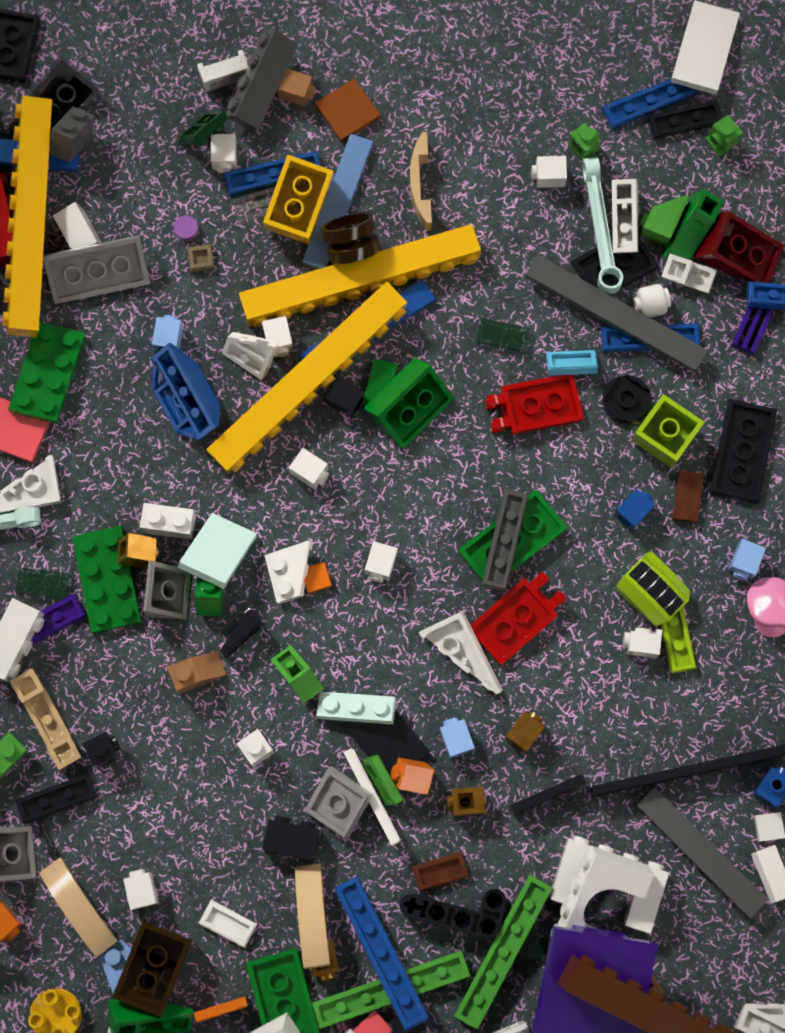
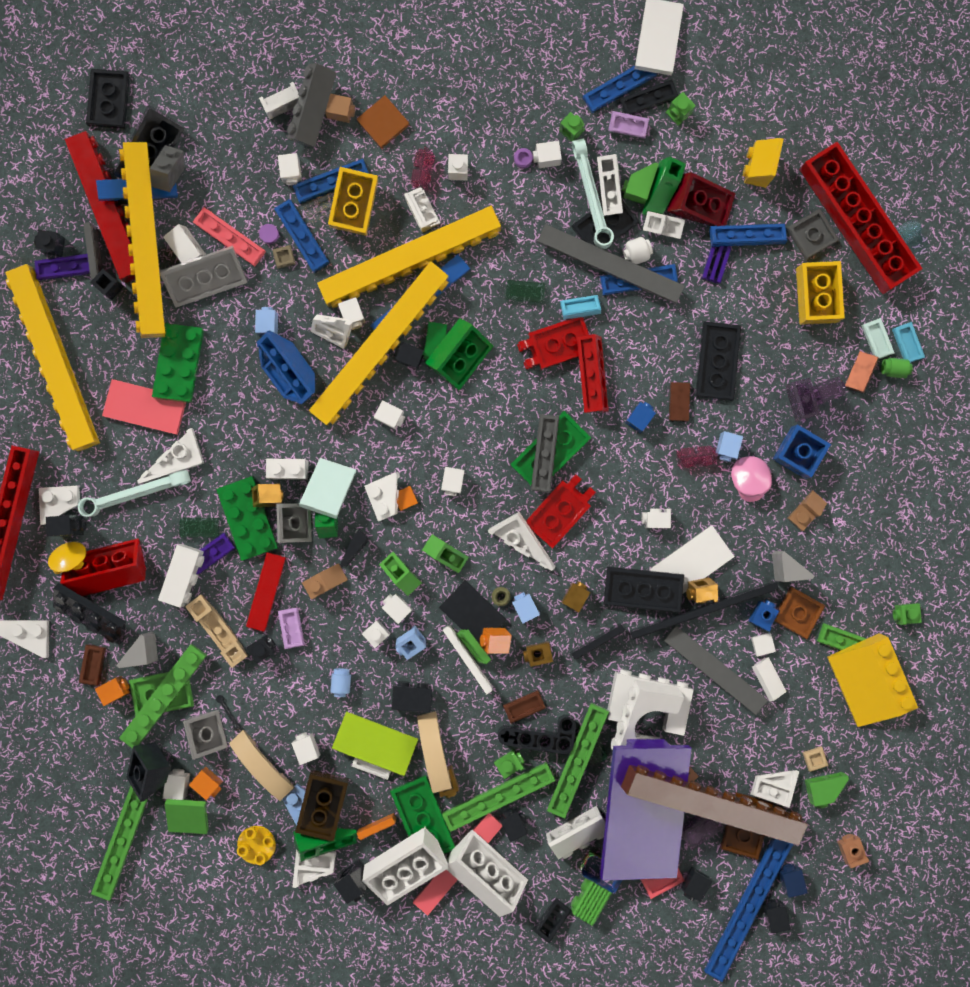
camera: 10 degrees left, 10 degrees up
black tile [15,773,98,825] -> none
dark green plate [178,111,229,147] -> none
medium blue tile [302,134,373,270] -> none
light grey tile [304,766,373,839] -> none
light aqua plate [316,692,396,724] -> none
dark brown wheel [321,212,381,264] -> none
blue tile [334,876,429,1032] -> none
tan slope [410,132,432,231] -> none
black tile [602,375,651,424] -> none
lime slope [616,551,690,626] -> none
lime brick [632,394,704,469] -> none
lime tile [660,607,697,674] -> none
none -> coral tile [193,207,266,267]
none -> red tile [246,552,286,632]
none -> blue tile [274,199,330,273]
none -> lavender plate [278,607,305,649]
none -> light blue brick [330,668,351,697]
none -> lime tile [332,712,418,776]
none -> white brick [382,593,413,624]
none -> light blue brick [395,625,426,660]
none -> white hinge [404,187,440,233]
none -> clear pink hinge [410,146,435,190]
none -> bright green slope [422,534,469,573]
none -> white brick [448,154,468,181]
none -> olive plate [492,587,511,606]
none -> bright green bracket [494,749,525,779]
none -> medium lavender tile [514,148,533,169]
none -> red fence [577,334,609,413]
none -> black tile [603,566,684,613]
none -> lavender plate [608,111,649,139]
none -> white tile [649,525,734,593]
none -> clear pink hinge [676,446,718,468]
none -> pearl gold brick [686,577,718,603]

